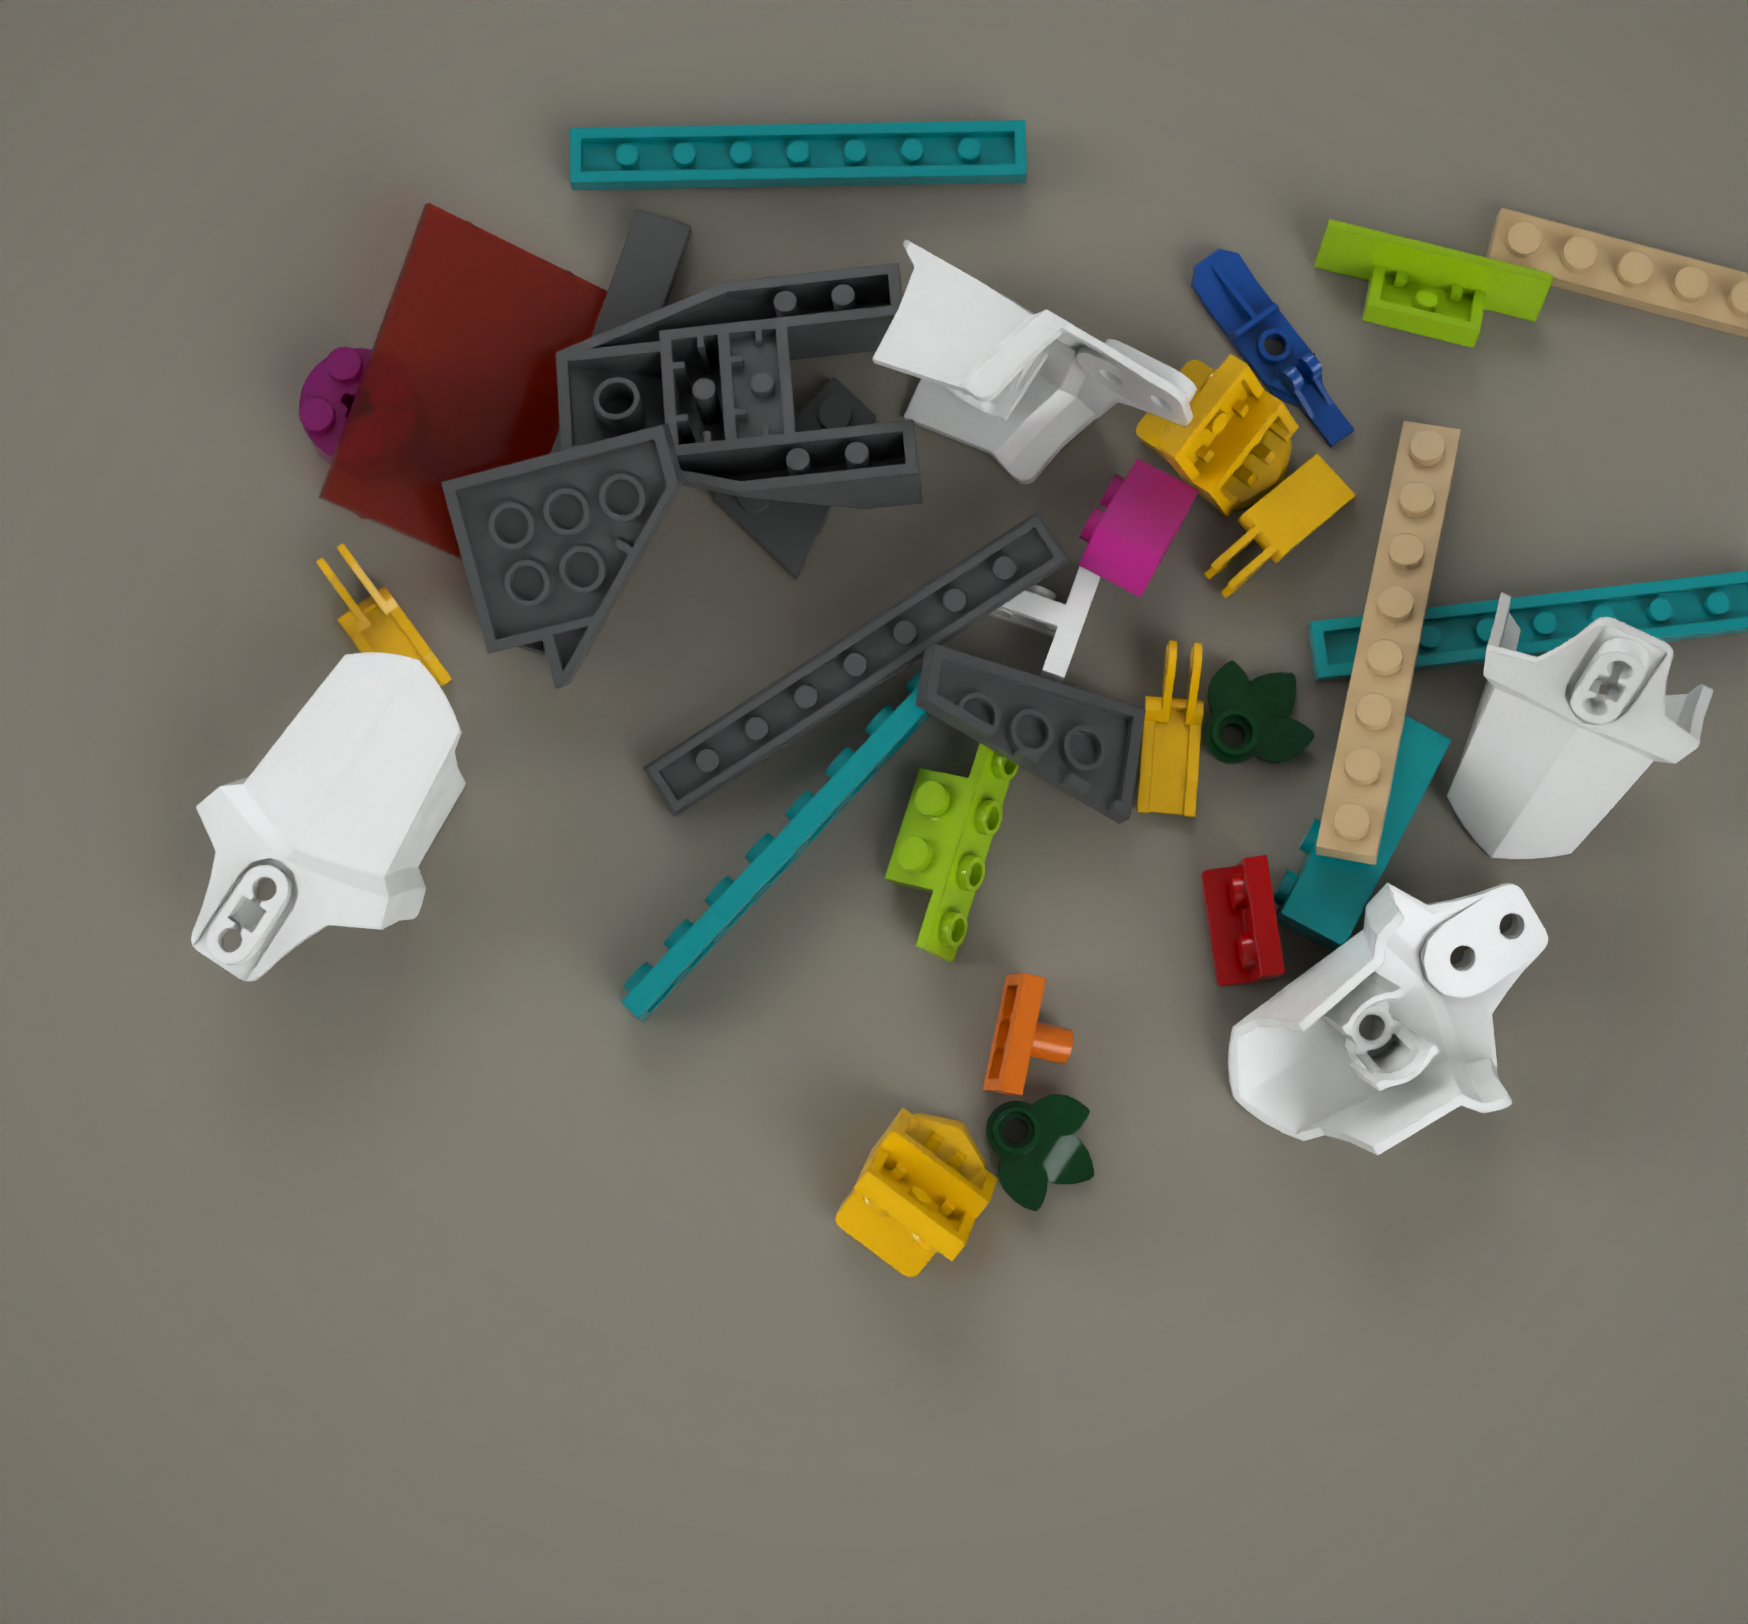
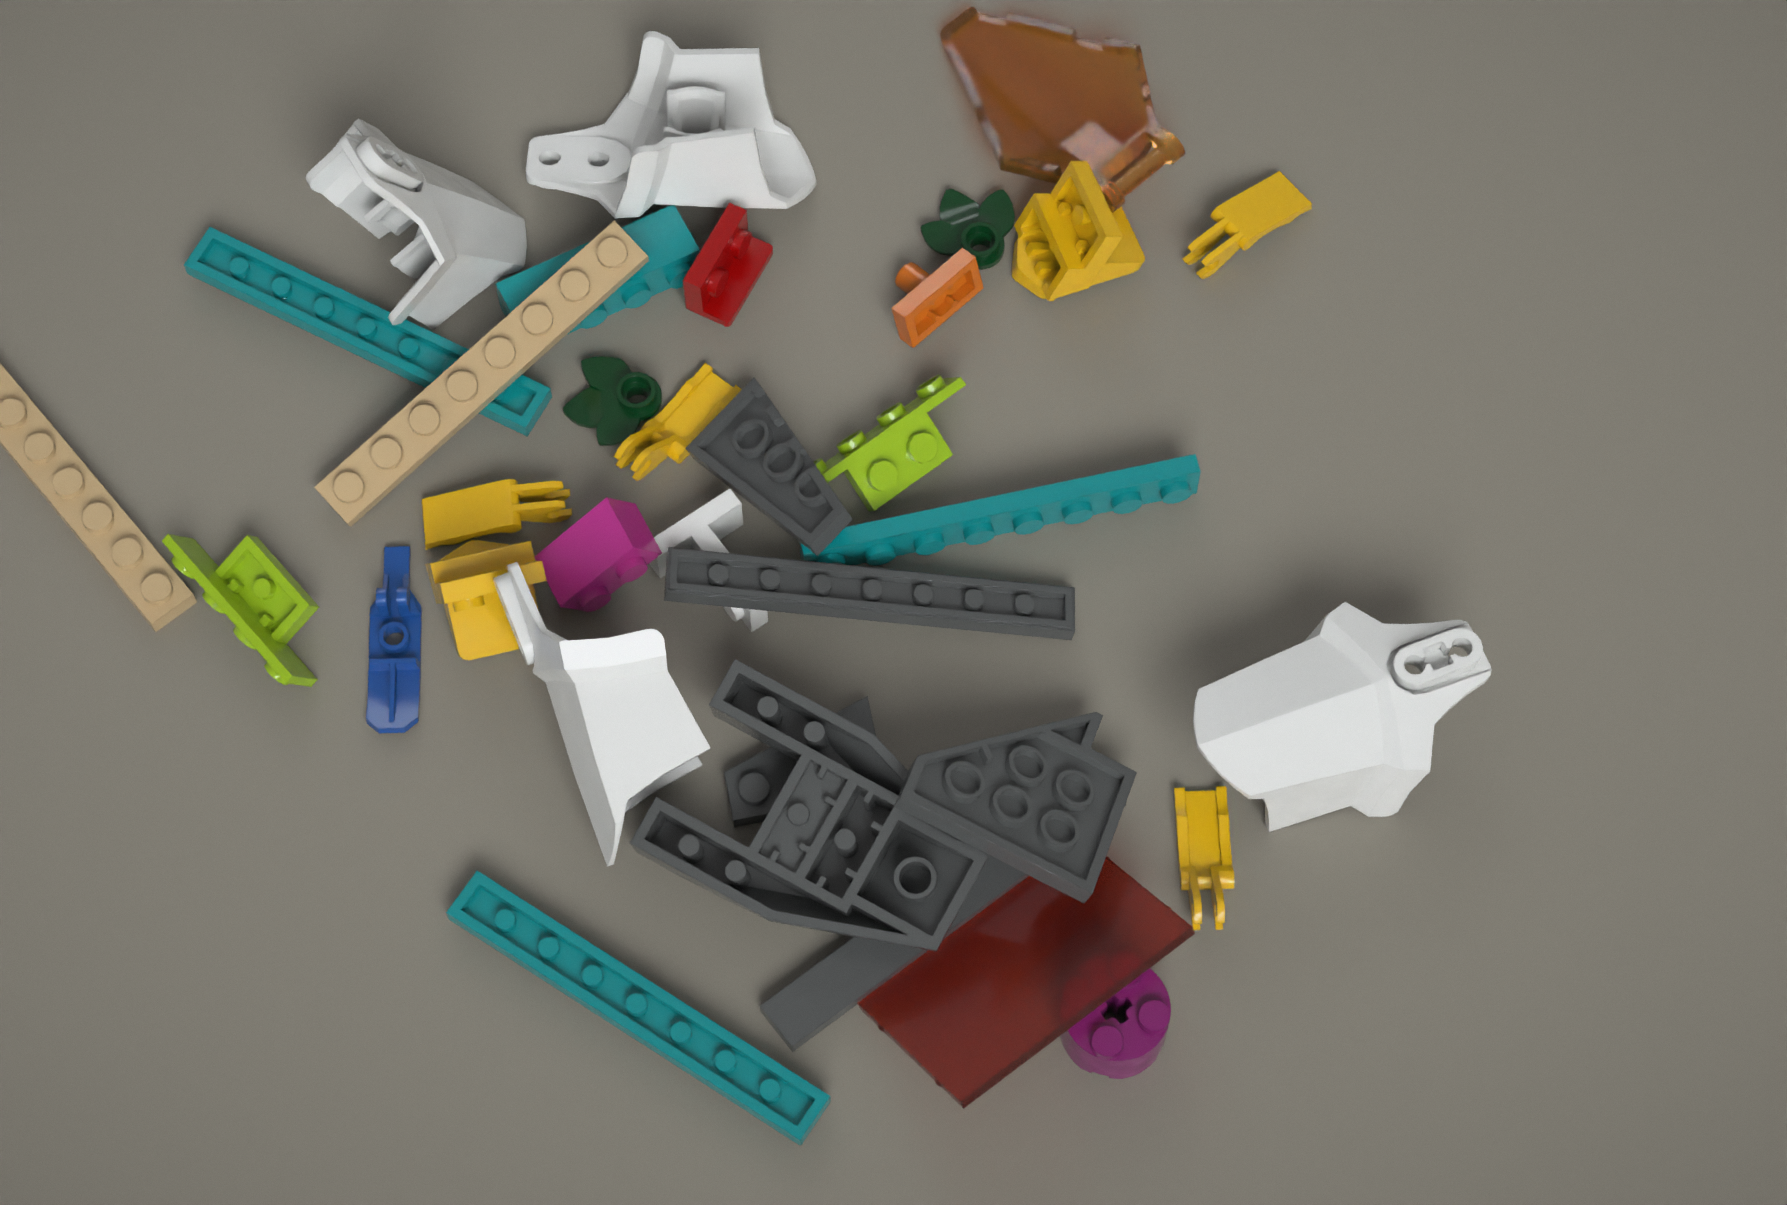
camera: 145 degrees left, 15 degrees down
none -> clear orange windscreen [940,7,1185,213]
none -> yellow arm [1182,171,1312,279]

